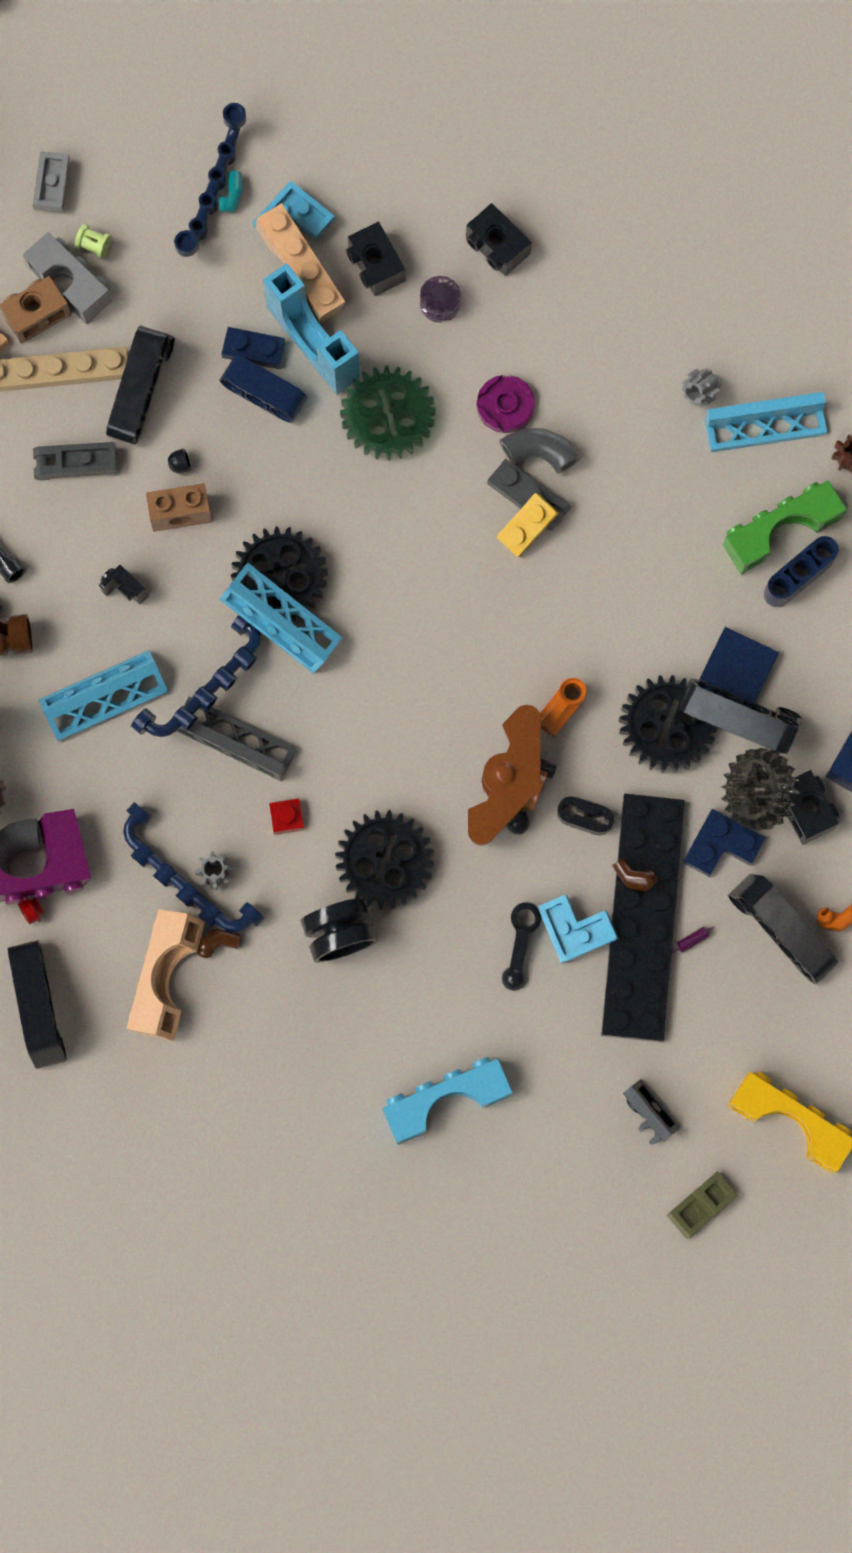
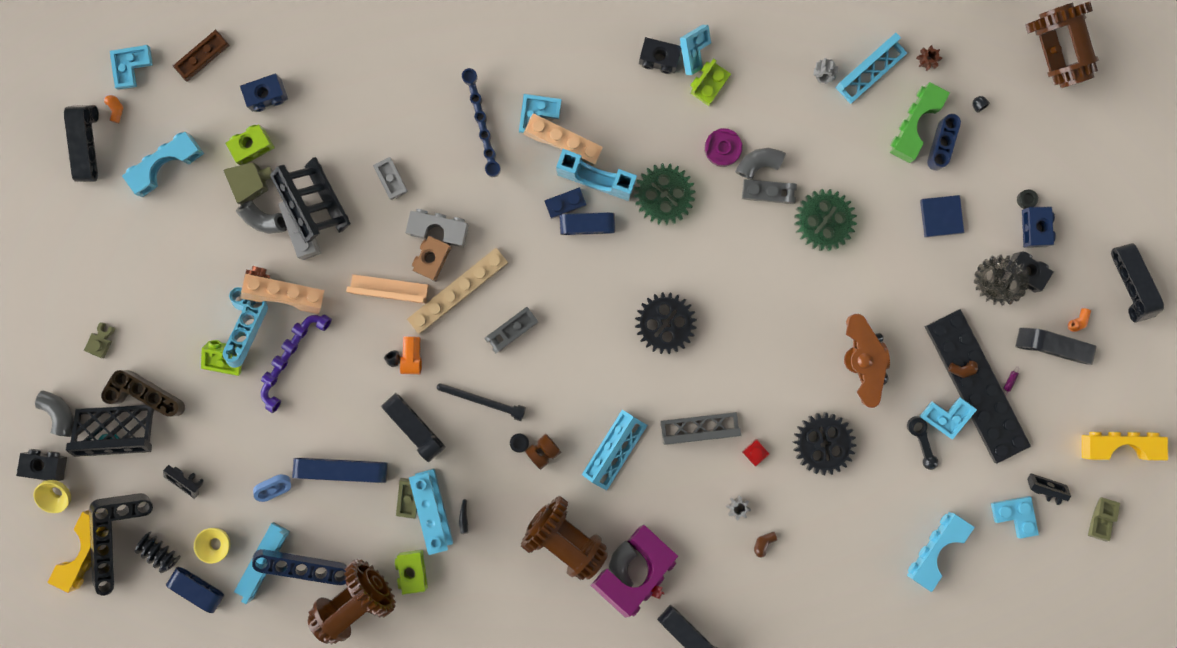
camera: 30 degrees left, 10 degrees up
yellowish green bush [74,224,112,259] -> none
black bracket [99,565,148,604] -> none
black beam [106,325,175,445] -> none
dark blue bar [123,802,265,932] -> none
light nougat arch [126,909,205,1041] -> none
dark blue bar [131,615,261,737] -> none
medium nougat brick [146,483,212,532] -> none
black hinge [168,448,191,473] -> none
teal arm [219,170,243,213] -> none
medium azure fence [219,563,343,674] -> none
black wheel [300,898,378,963] -> none
black brick [346,221,406,296] -> none
clear purple wheel [420,276,461,323] -> none
yellow plate [497,493,559,557] -> none
orange piece [540,678,586,738] -> none
black beam [557,796,614,836] -> none
black gear [618,675,717,773] -> none
black beam [678,678,802,754] -> none
dark blue plate [682,809,766,877] -> none
none -> medium azure plate [680,24,711,75]
none -> lime bracket [690,58,731,106]
none -> clear green gear [794,189,857,251]
none -> medium azure plate [991,496,1039,539]

